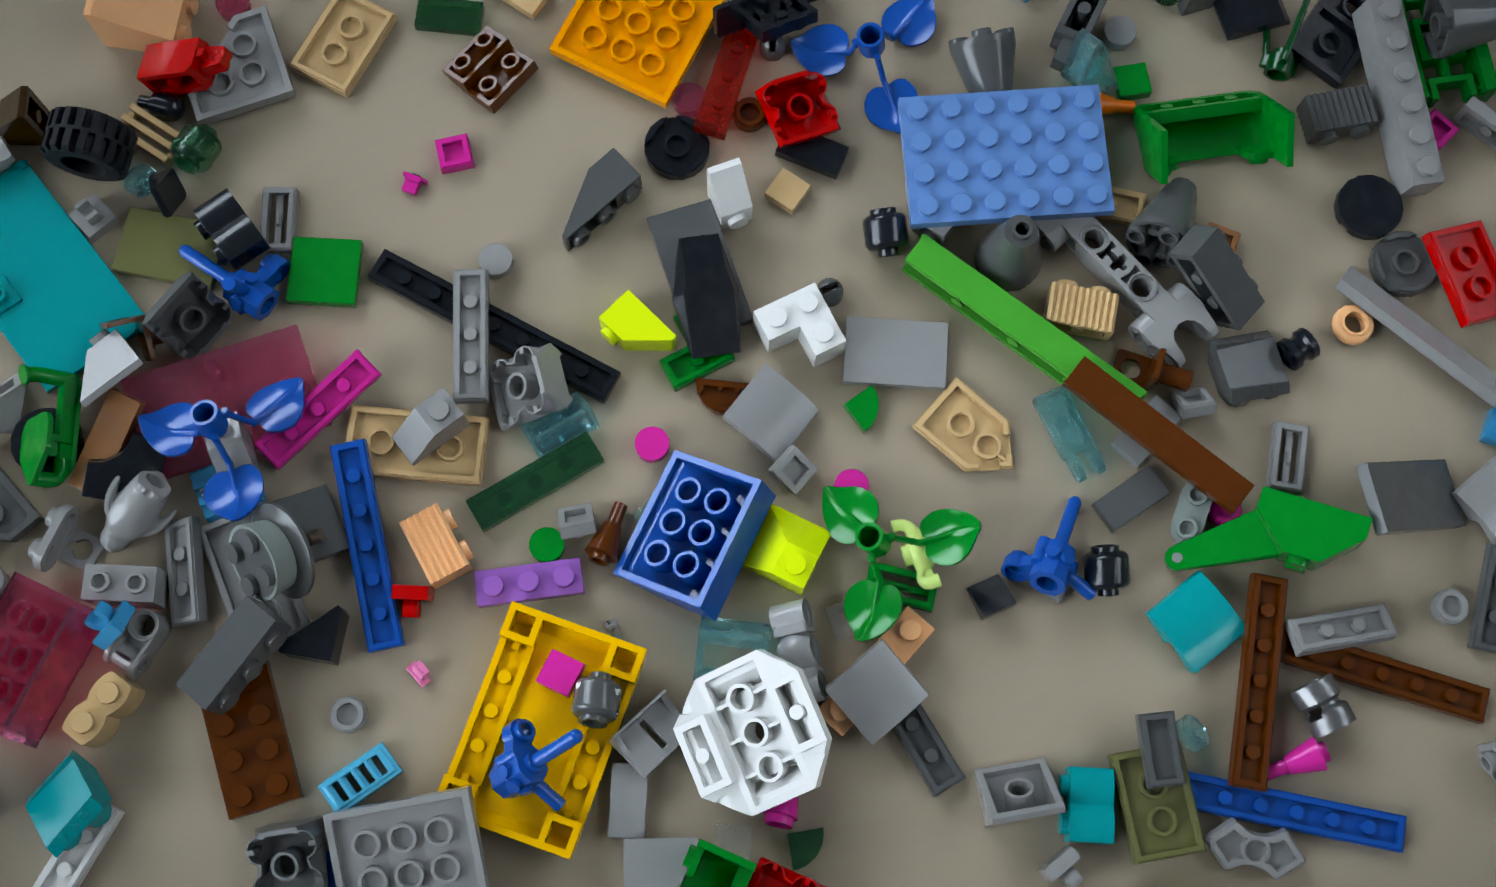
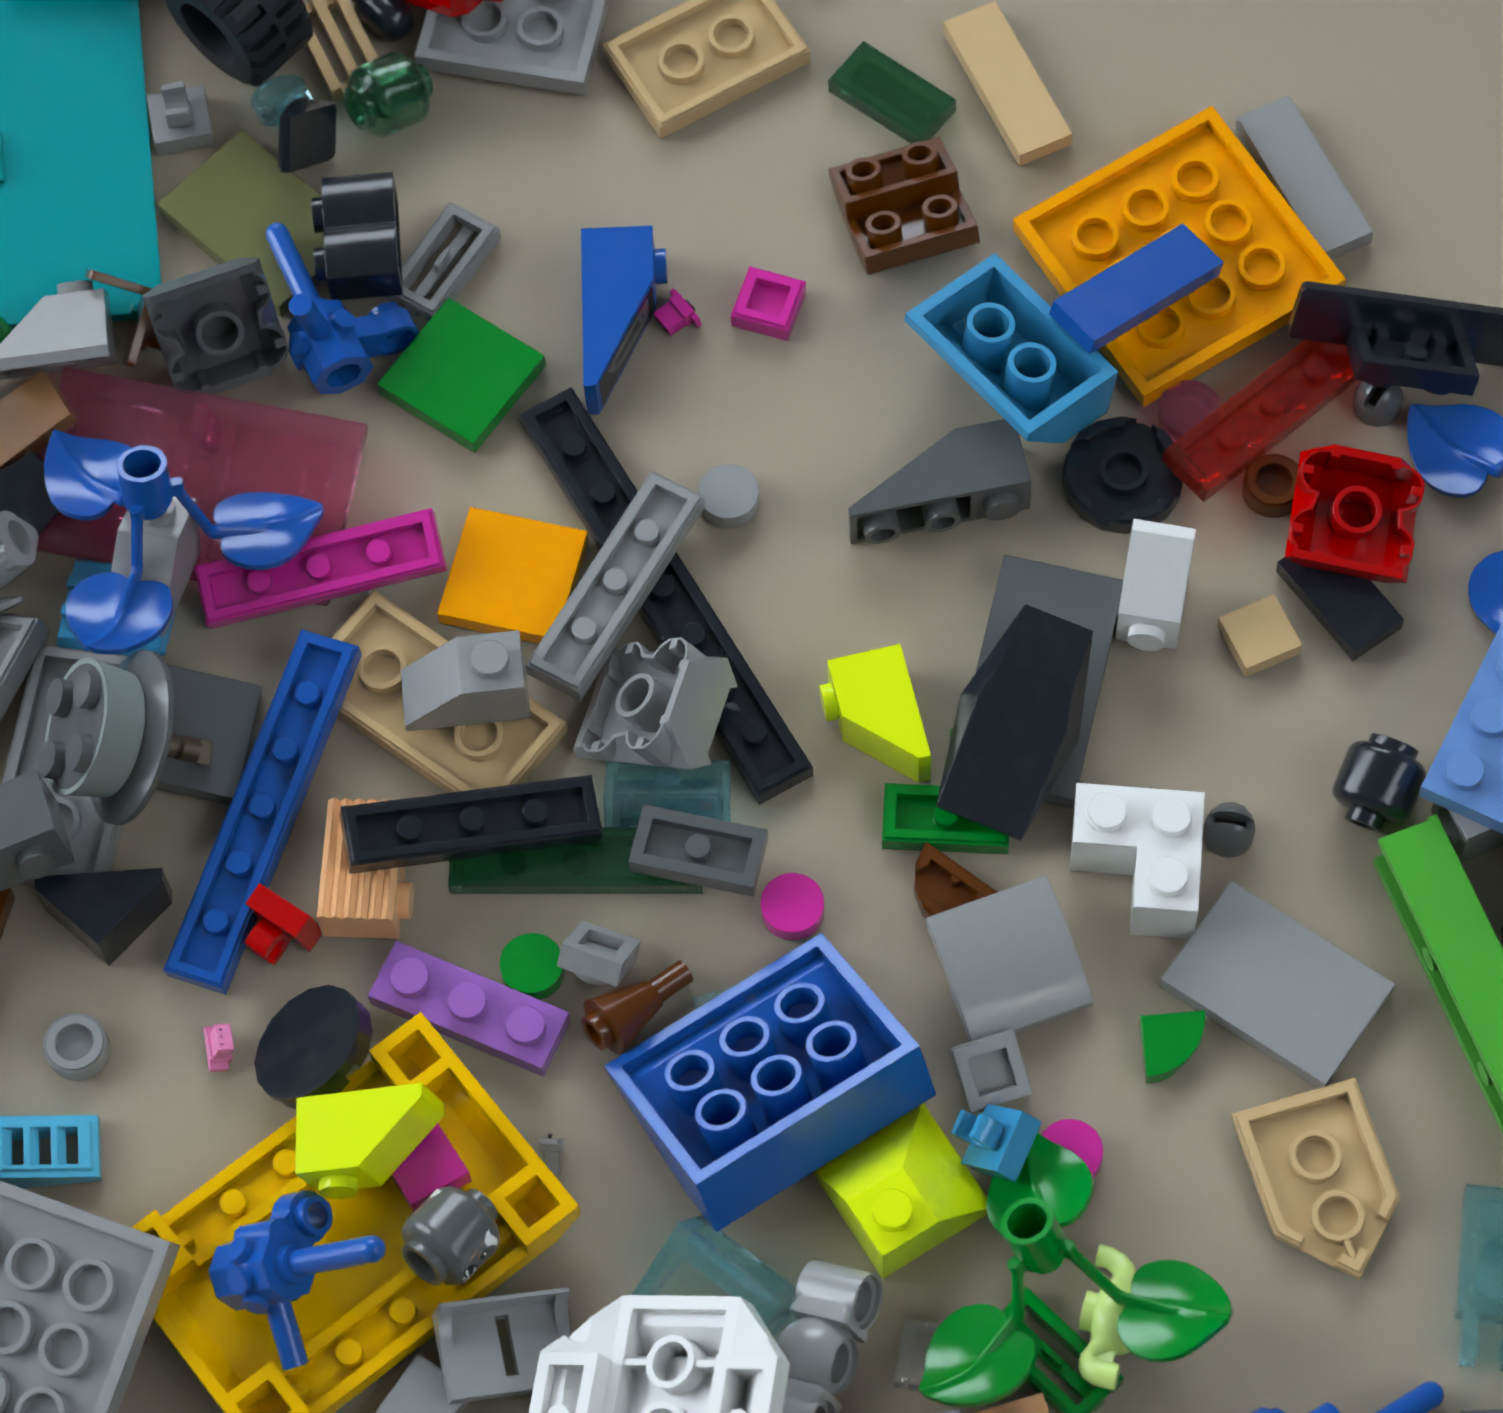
camera: 40 degrees right, 10 degrees down
none -> black tile [254,985,373,1110]
none -> neon yellow slope [295,1083,444,1199]
none -> black tile [339,775,603,874]
none -> light orange tile [437,507,589,644]
none -> blue slope [581,225,668,415]
none -> dark grey plate [628,804,768,897]
none -> dark azure slope [904,253,1118,444]
none -> dark azure tile [951,1104,1042,1182]
none -> blue tile [1049,224,1224,354]

